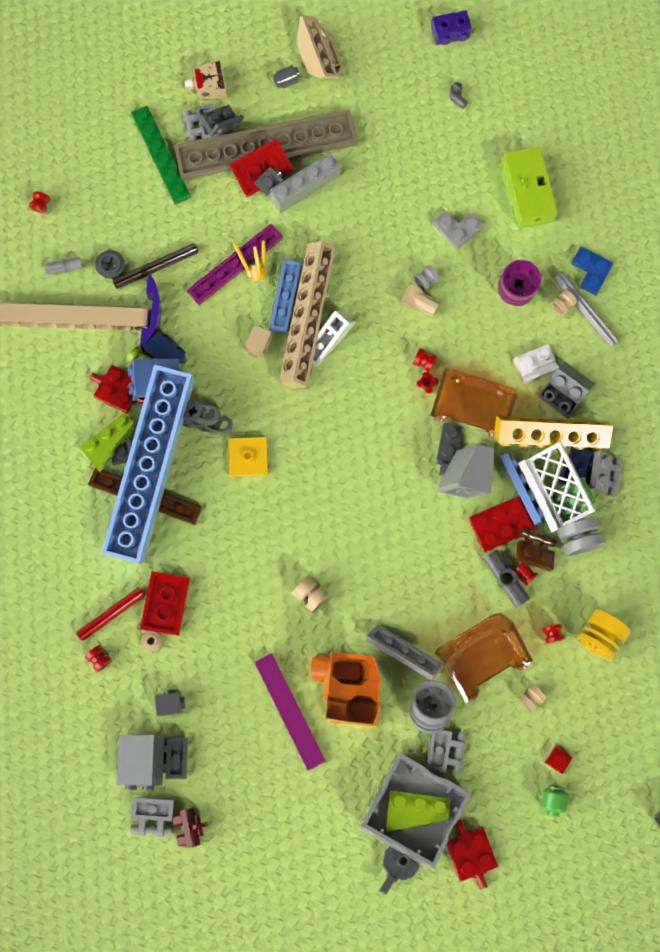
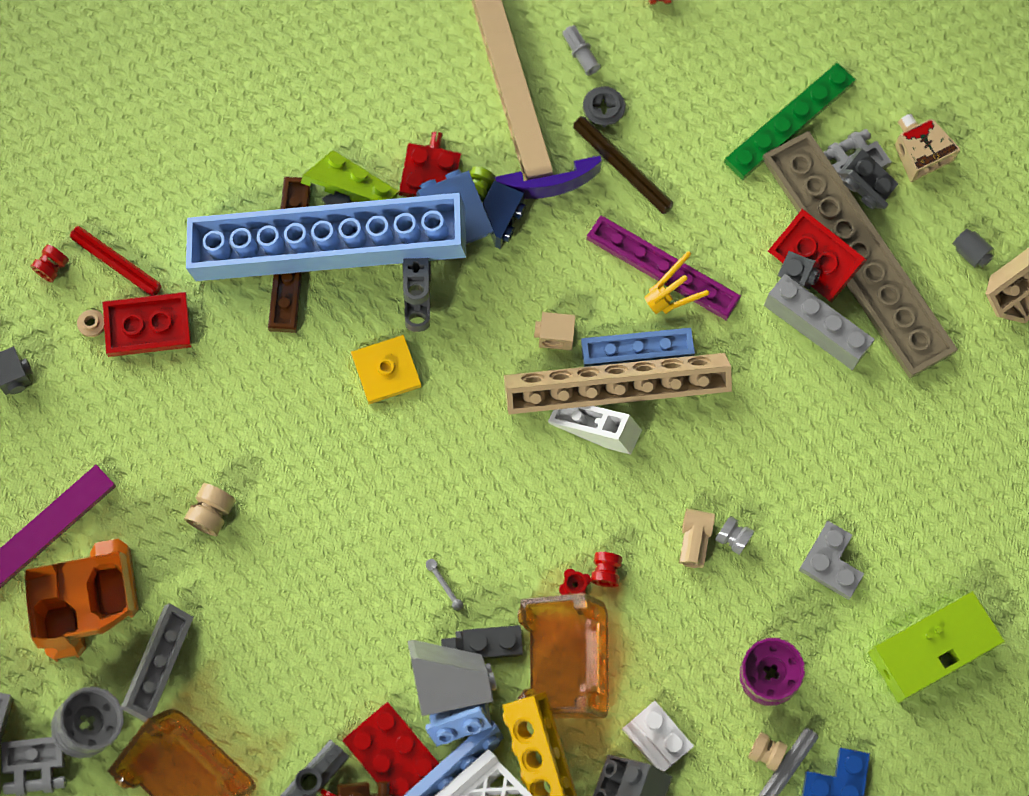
camera: 70 degrees right, 5 degrees down
none -> light grey hinge [426,559,463,611]
none -> light blue bracket [426,703,492,746]

